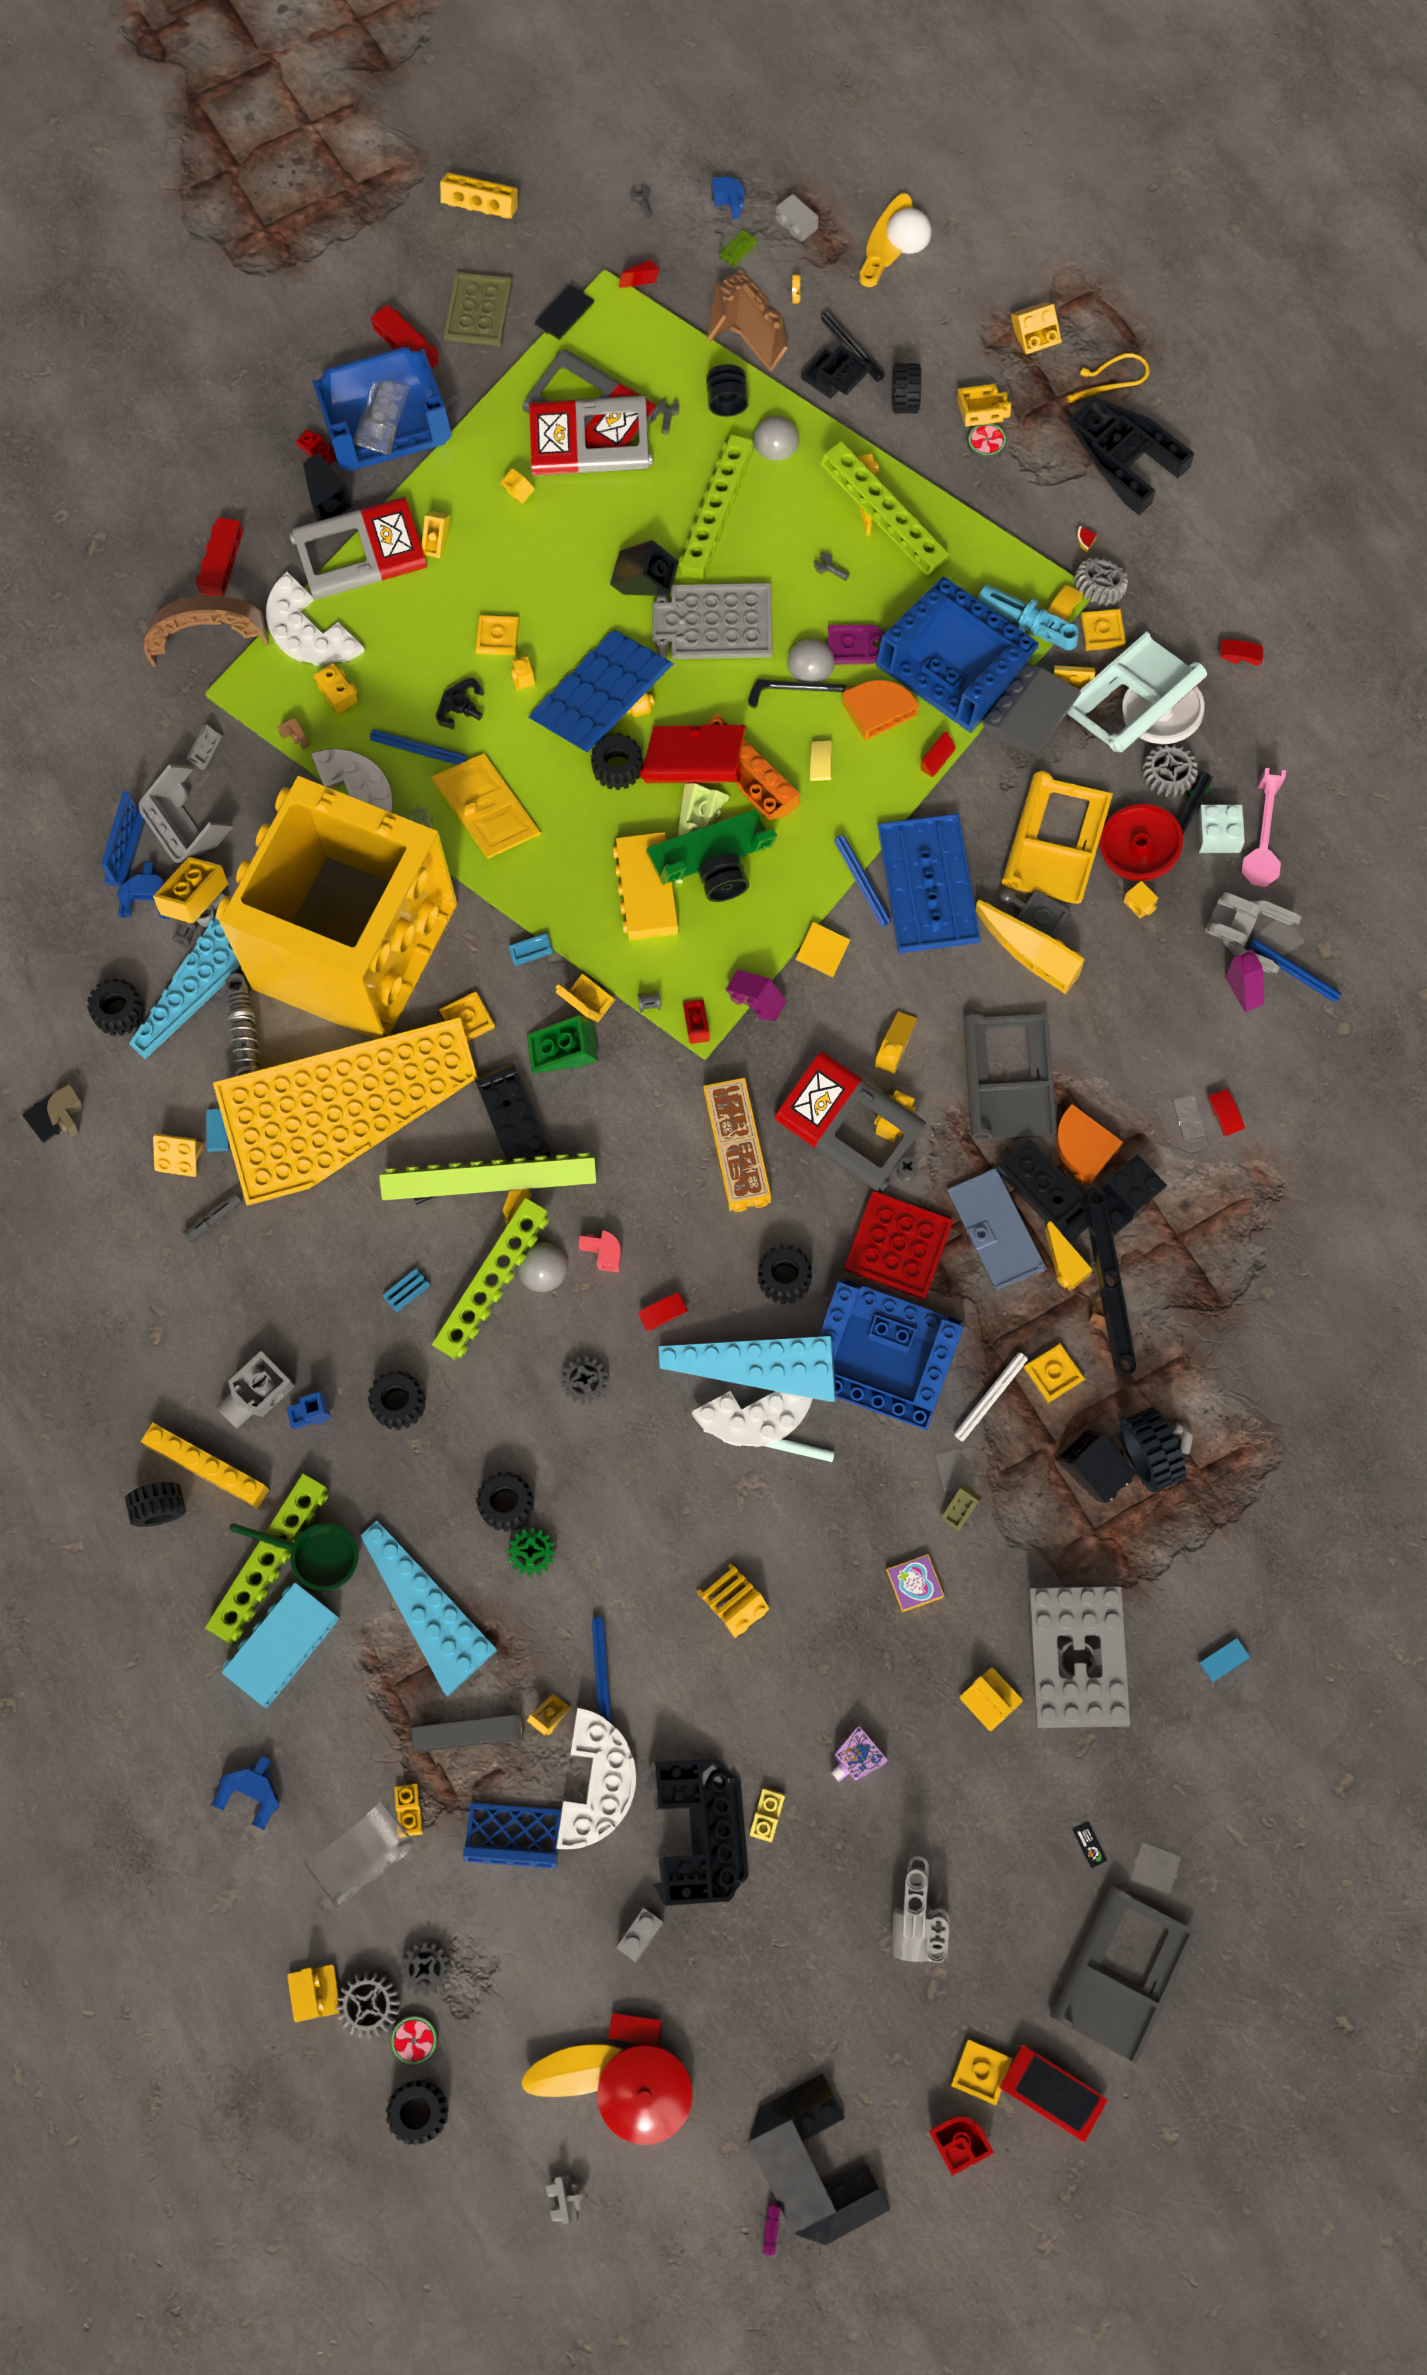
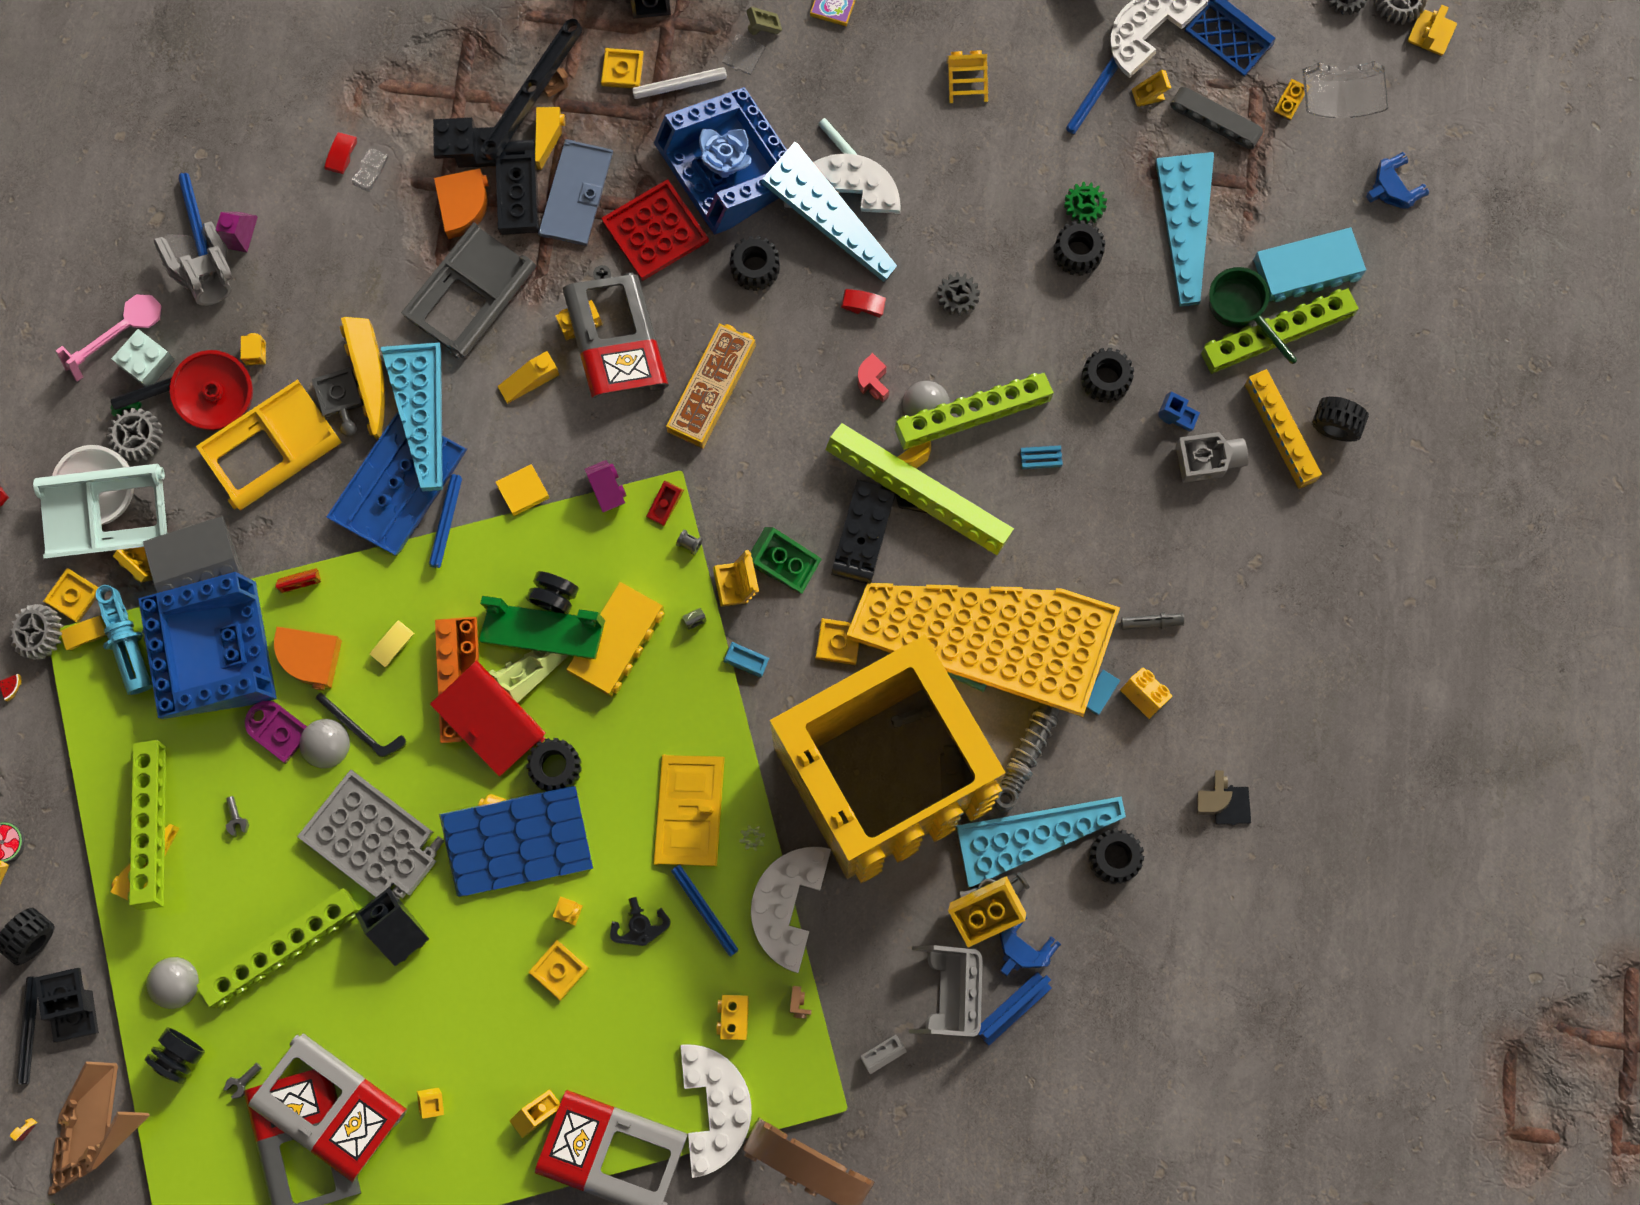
camera: 145 degrees left, 5 degrees up
none -> medium azure wing [381,343,443,491]
none -> dark grey slope [682,608,707,630]
none -> light blue brick [699,129,751,178]

